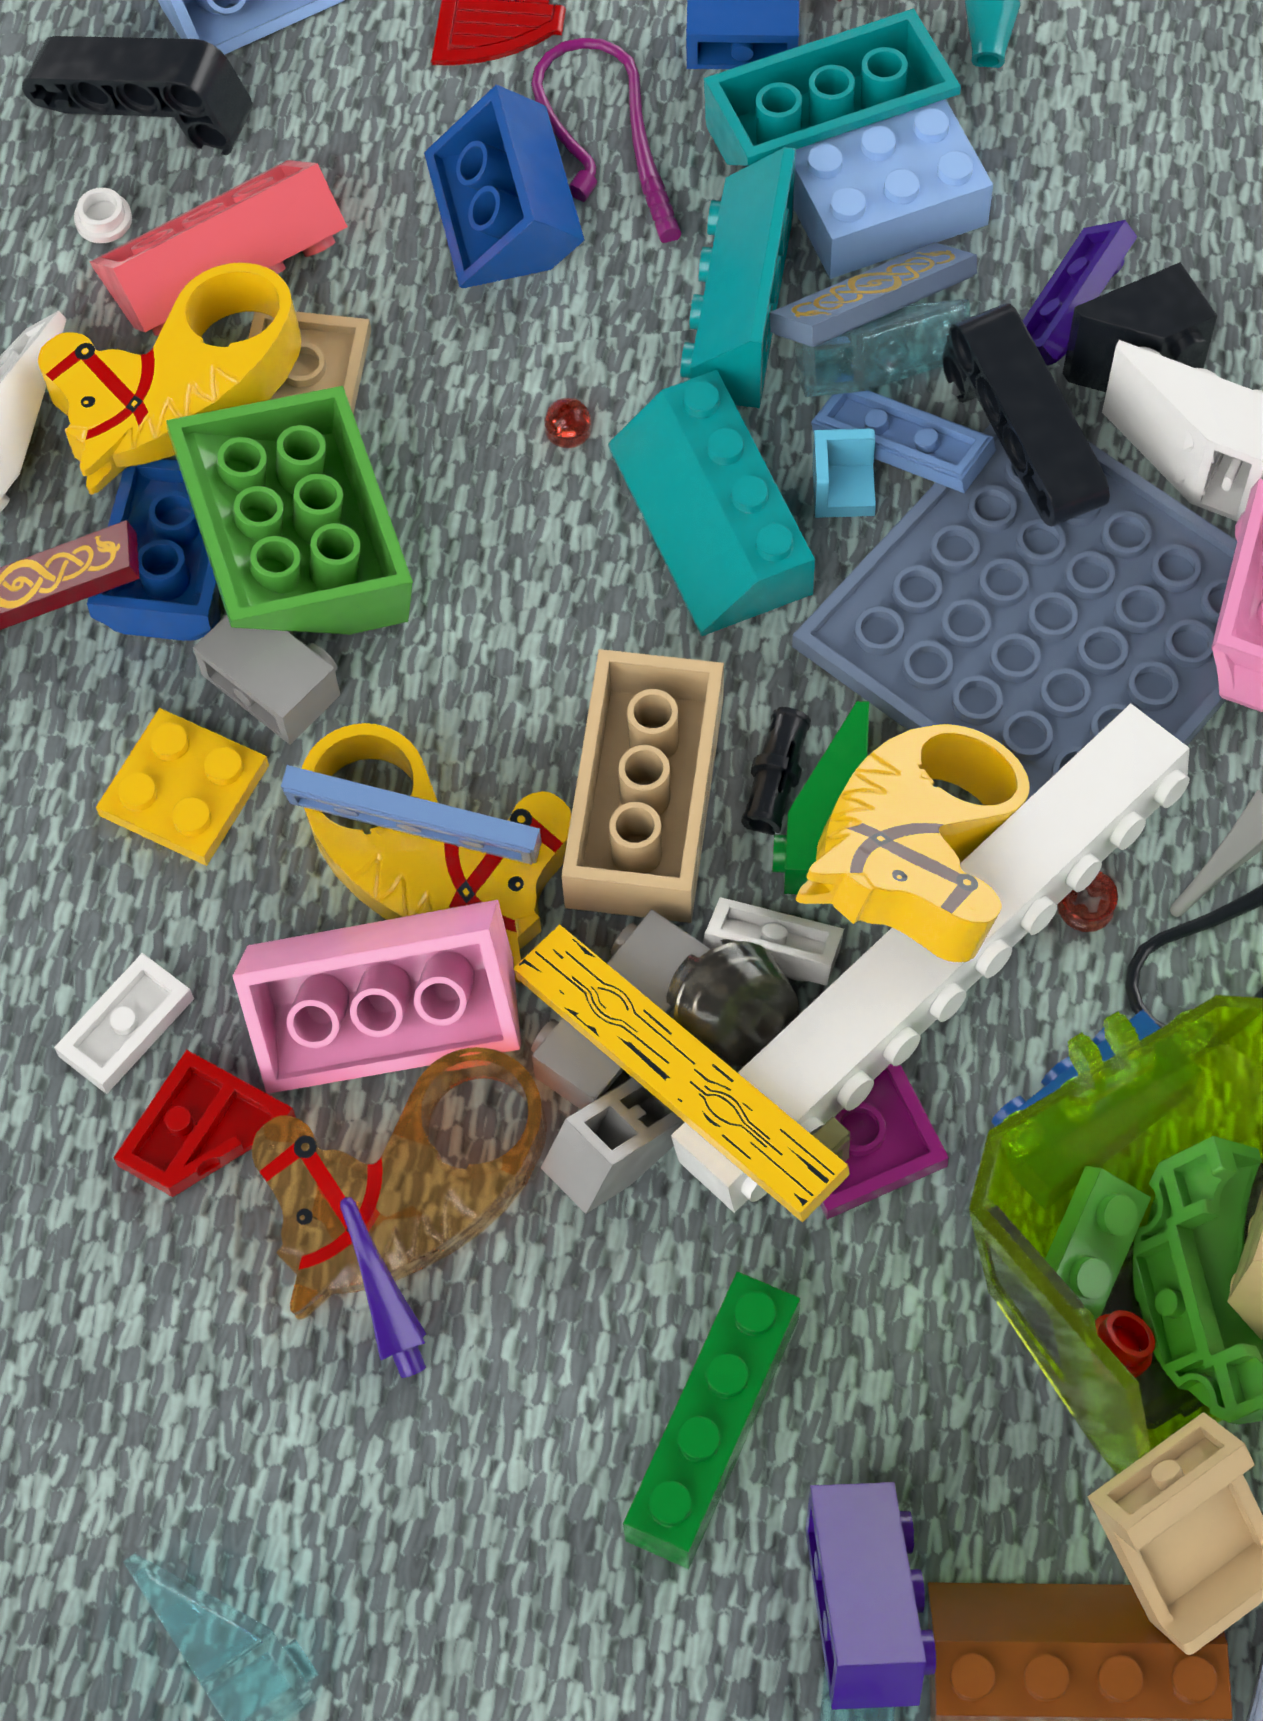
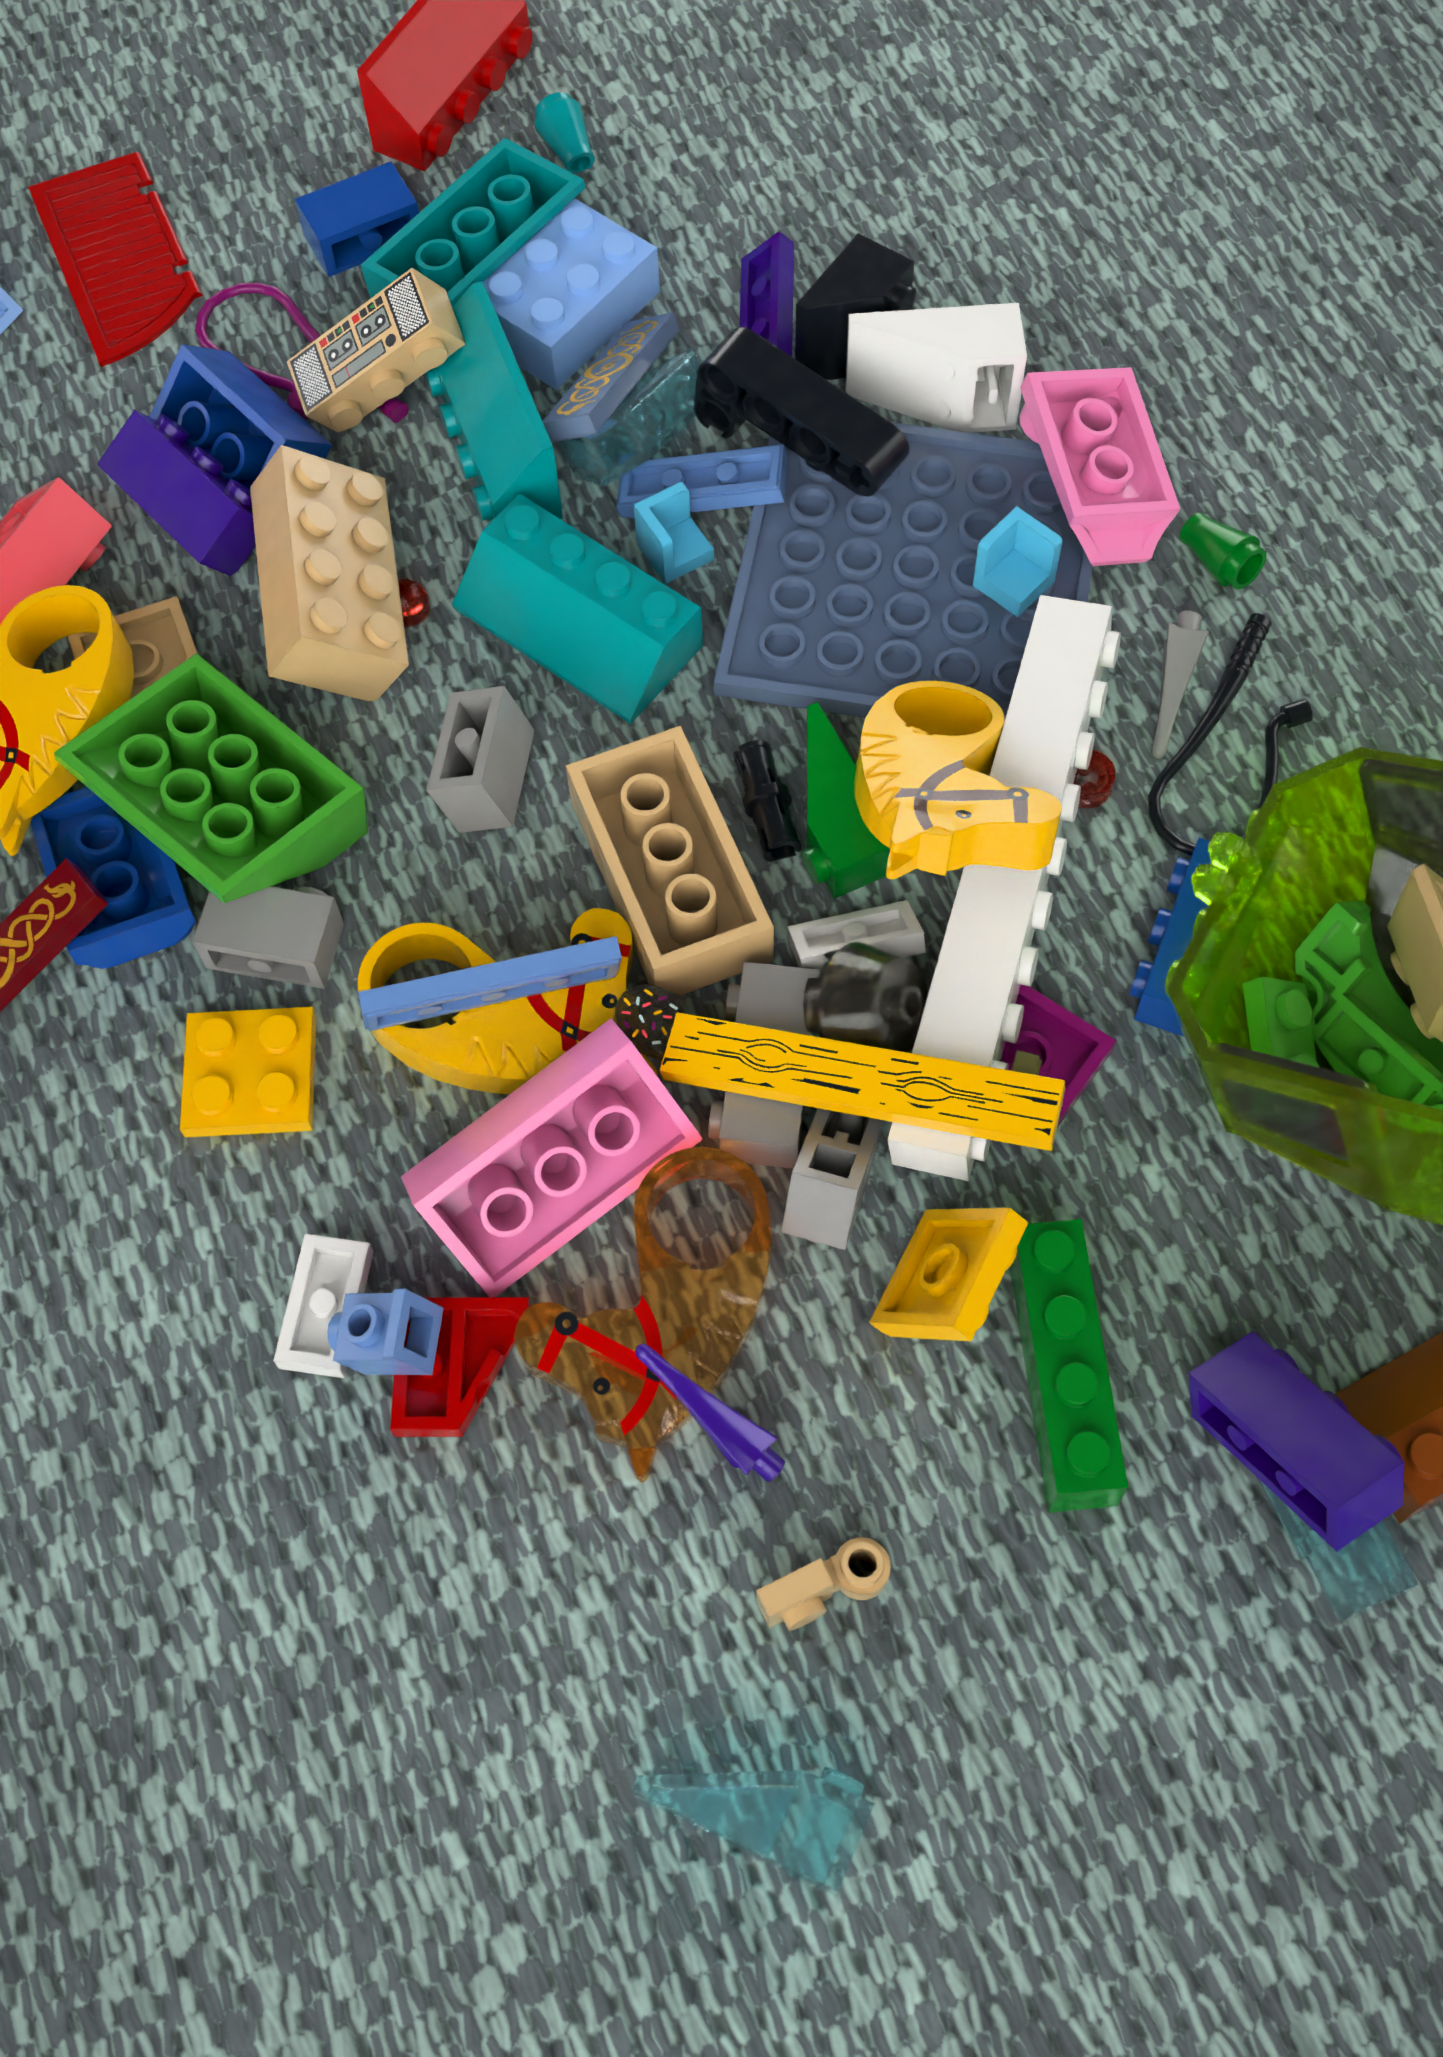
camera: 30 degrees left, 0 degrees up
none -> dark purple brick [97,409,256,576]
none -> tan brick [250,445,409,701]
none -> brick [287,268,466,432]
none -> medium blue brick [327,1289,444,1375]
none -> light grey brick [426,686,535,833]
none -> clear smoke tile [612,984,687,1061]
none -> tan plate [756,1537,891,1631]
none -> yellow plate [869,1208,1028,1342]
none -> medium azure panel [973,506,1062,617]

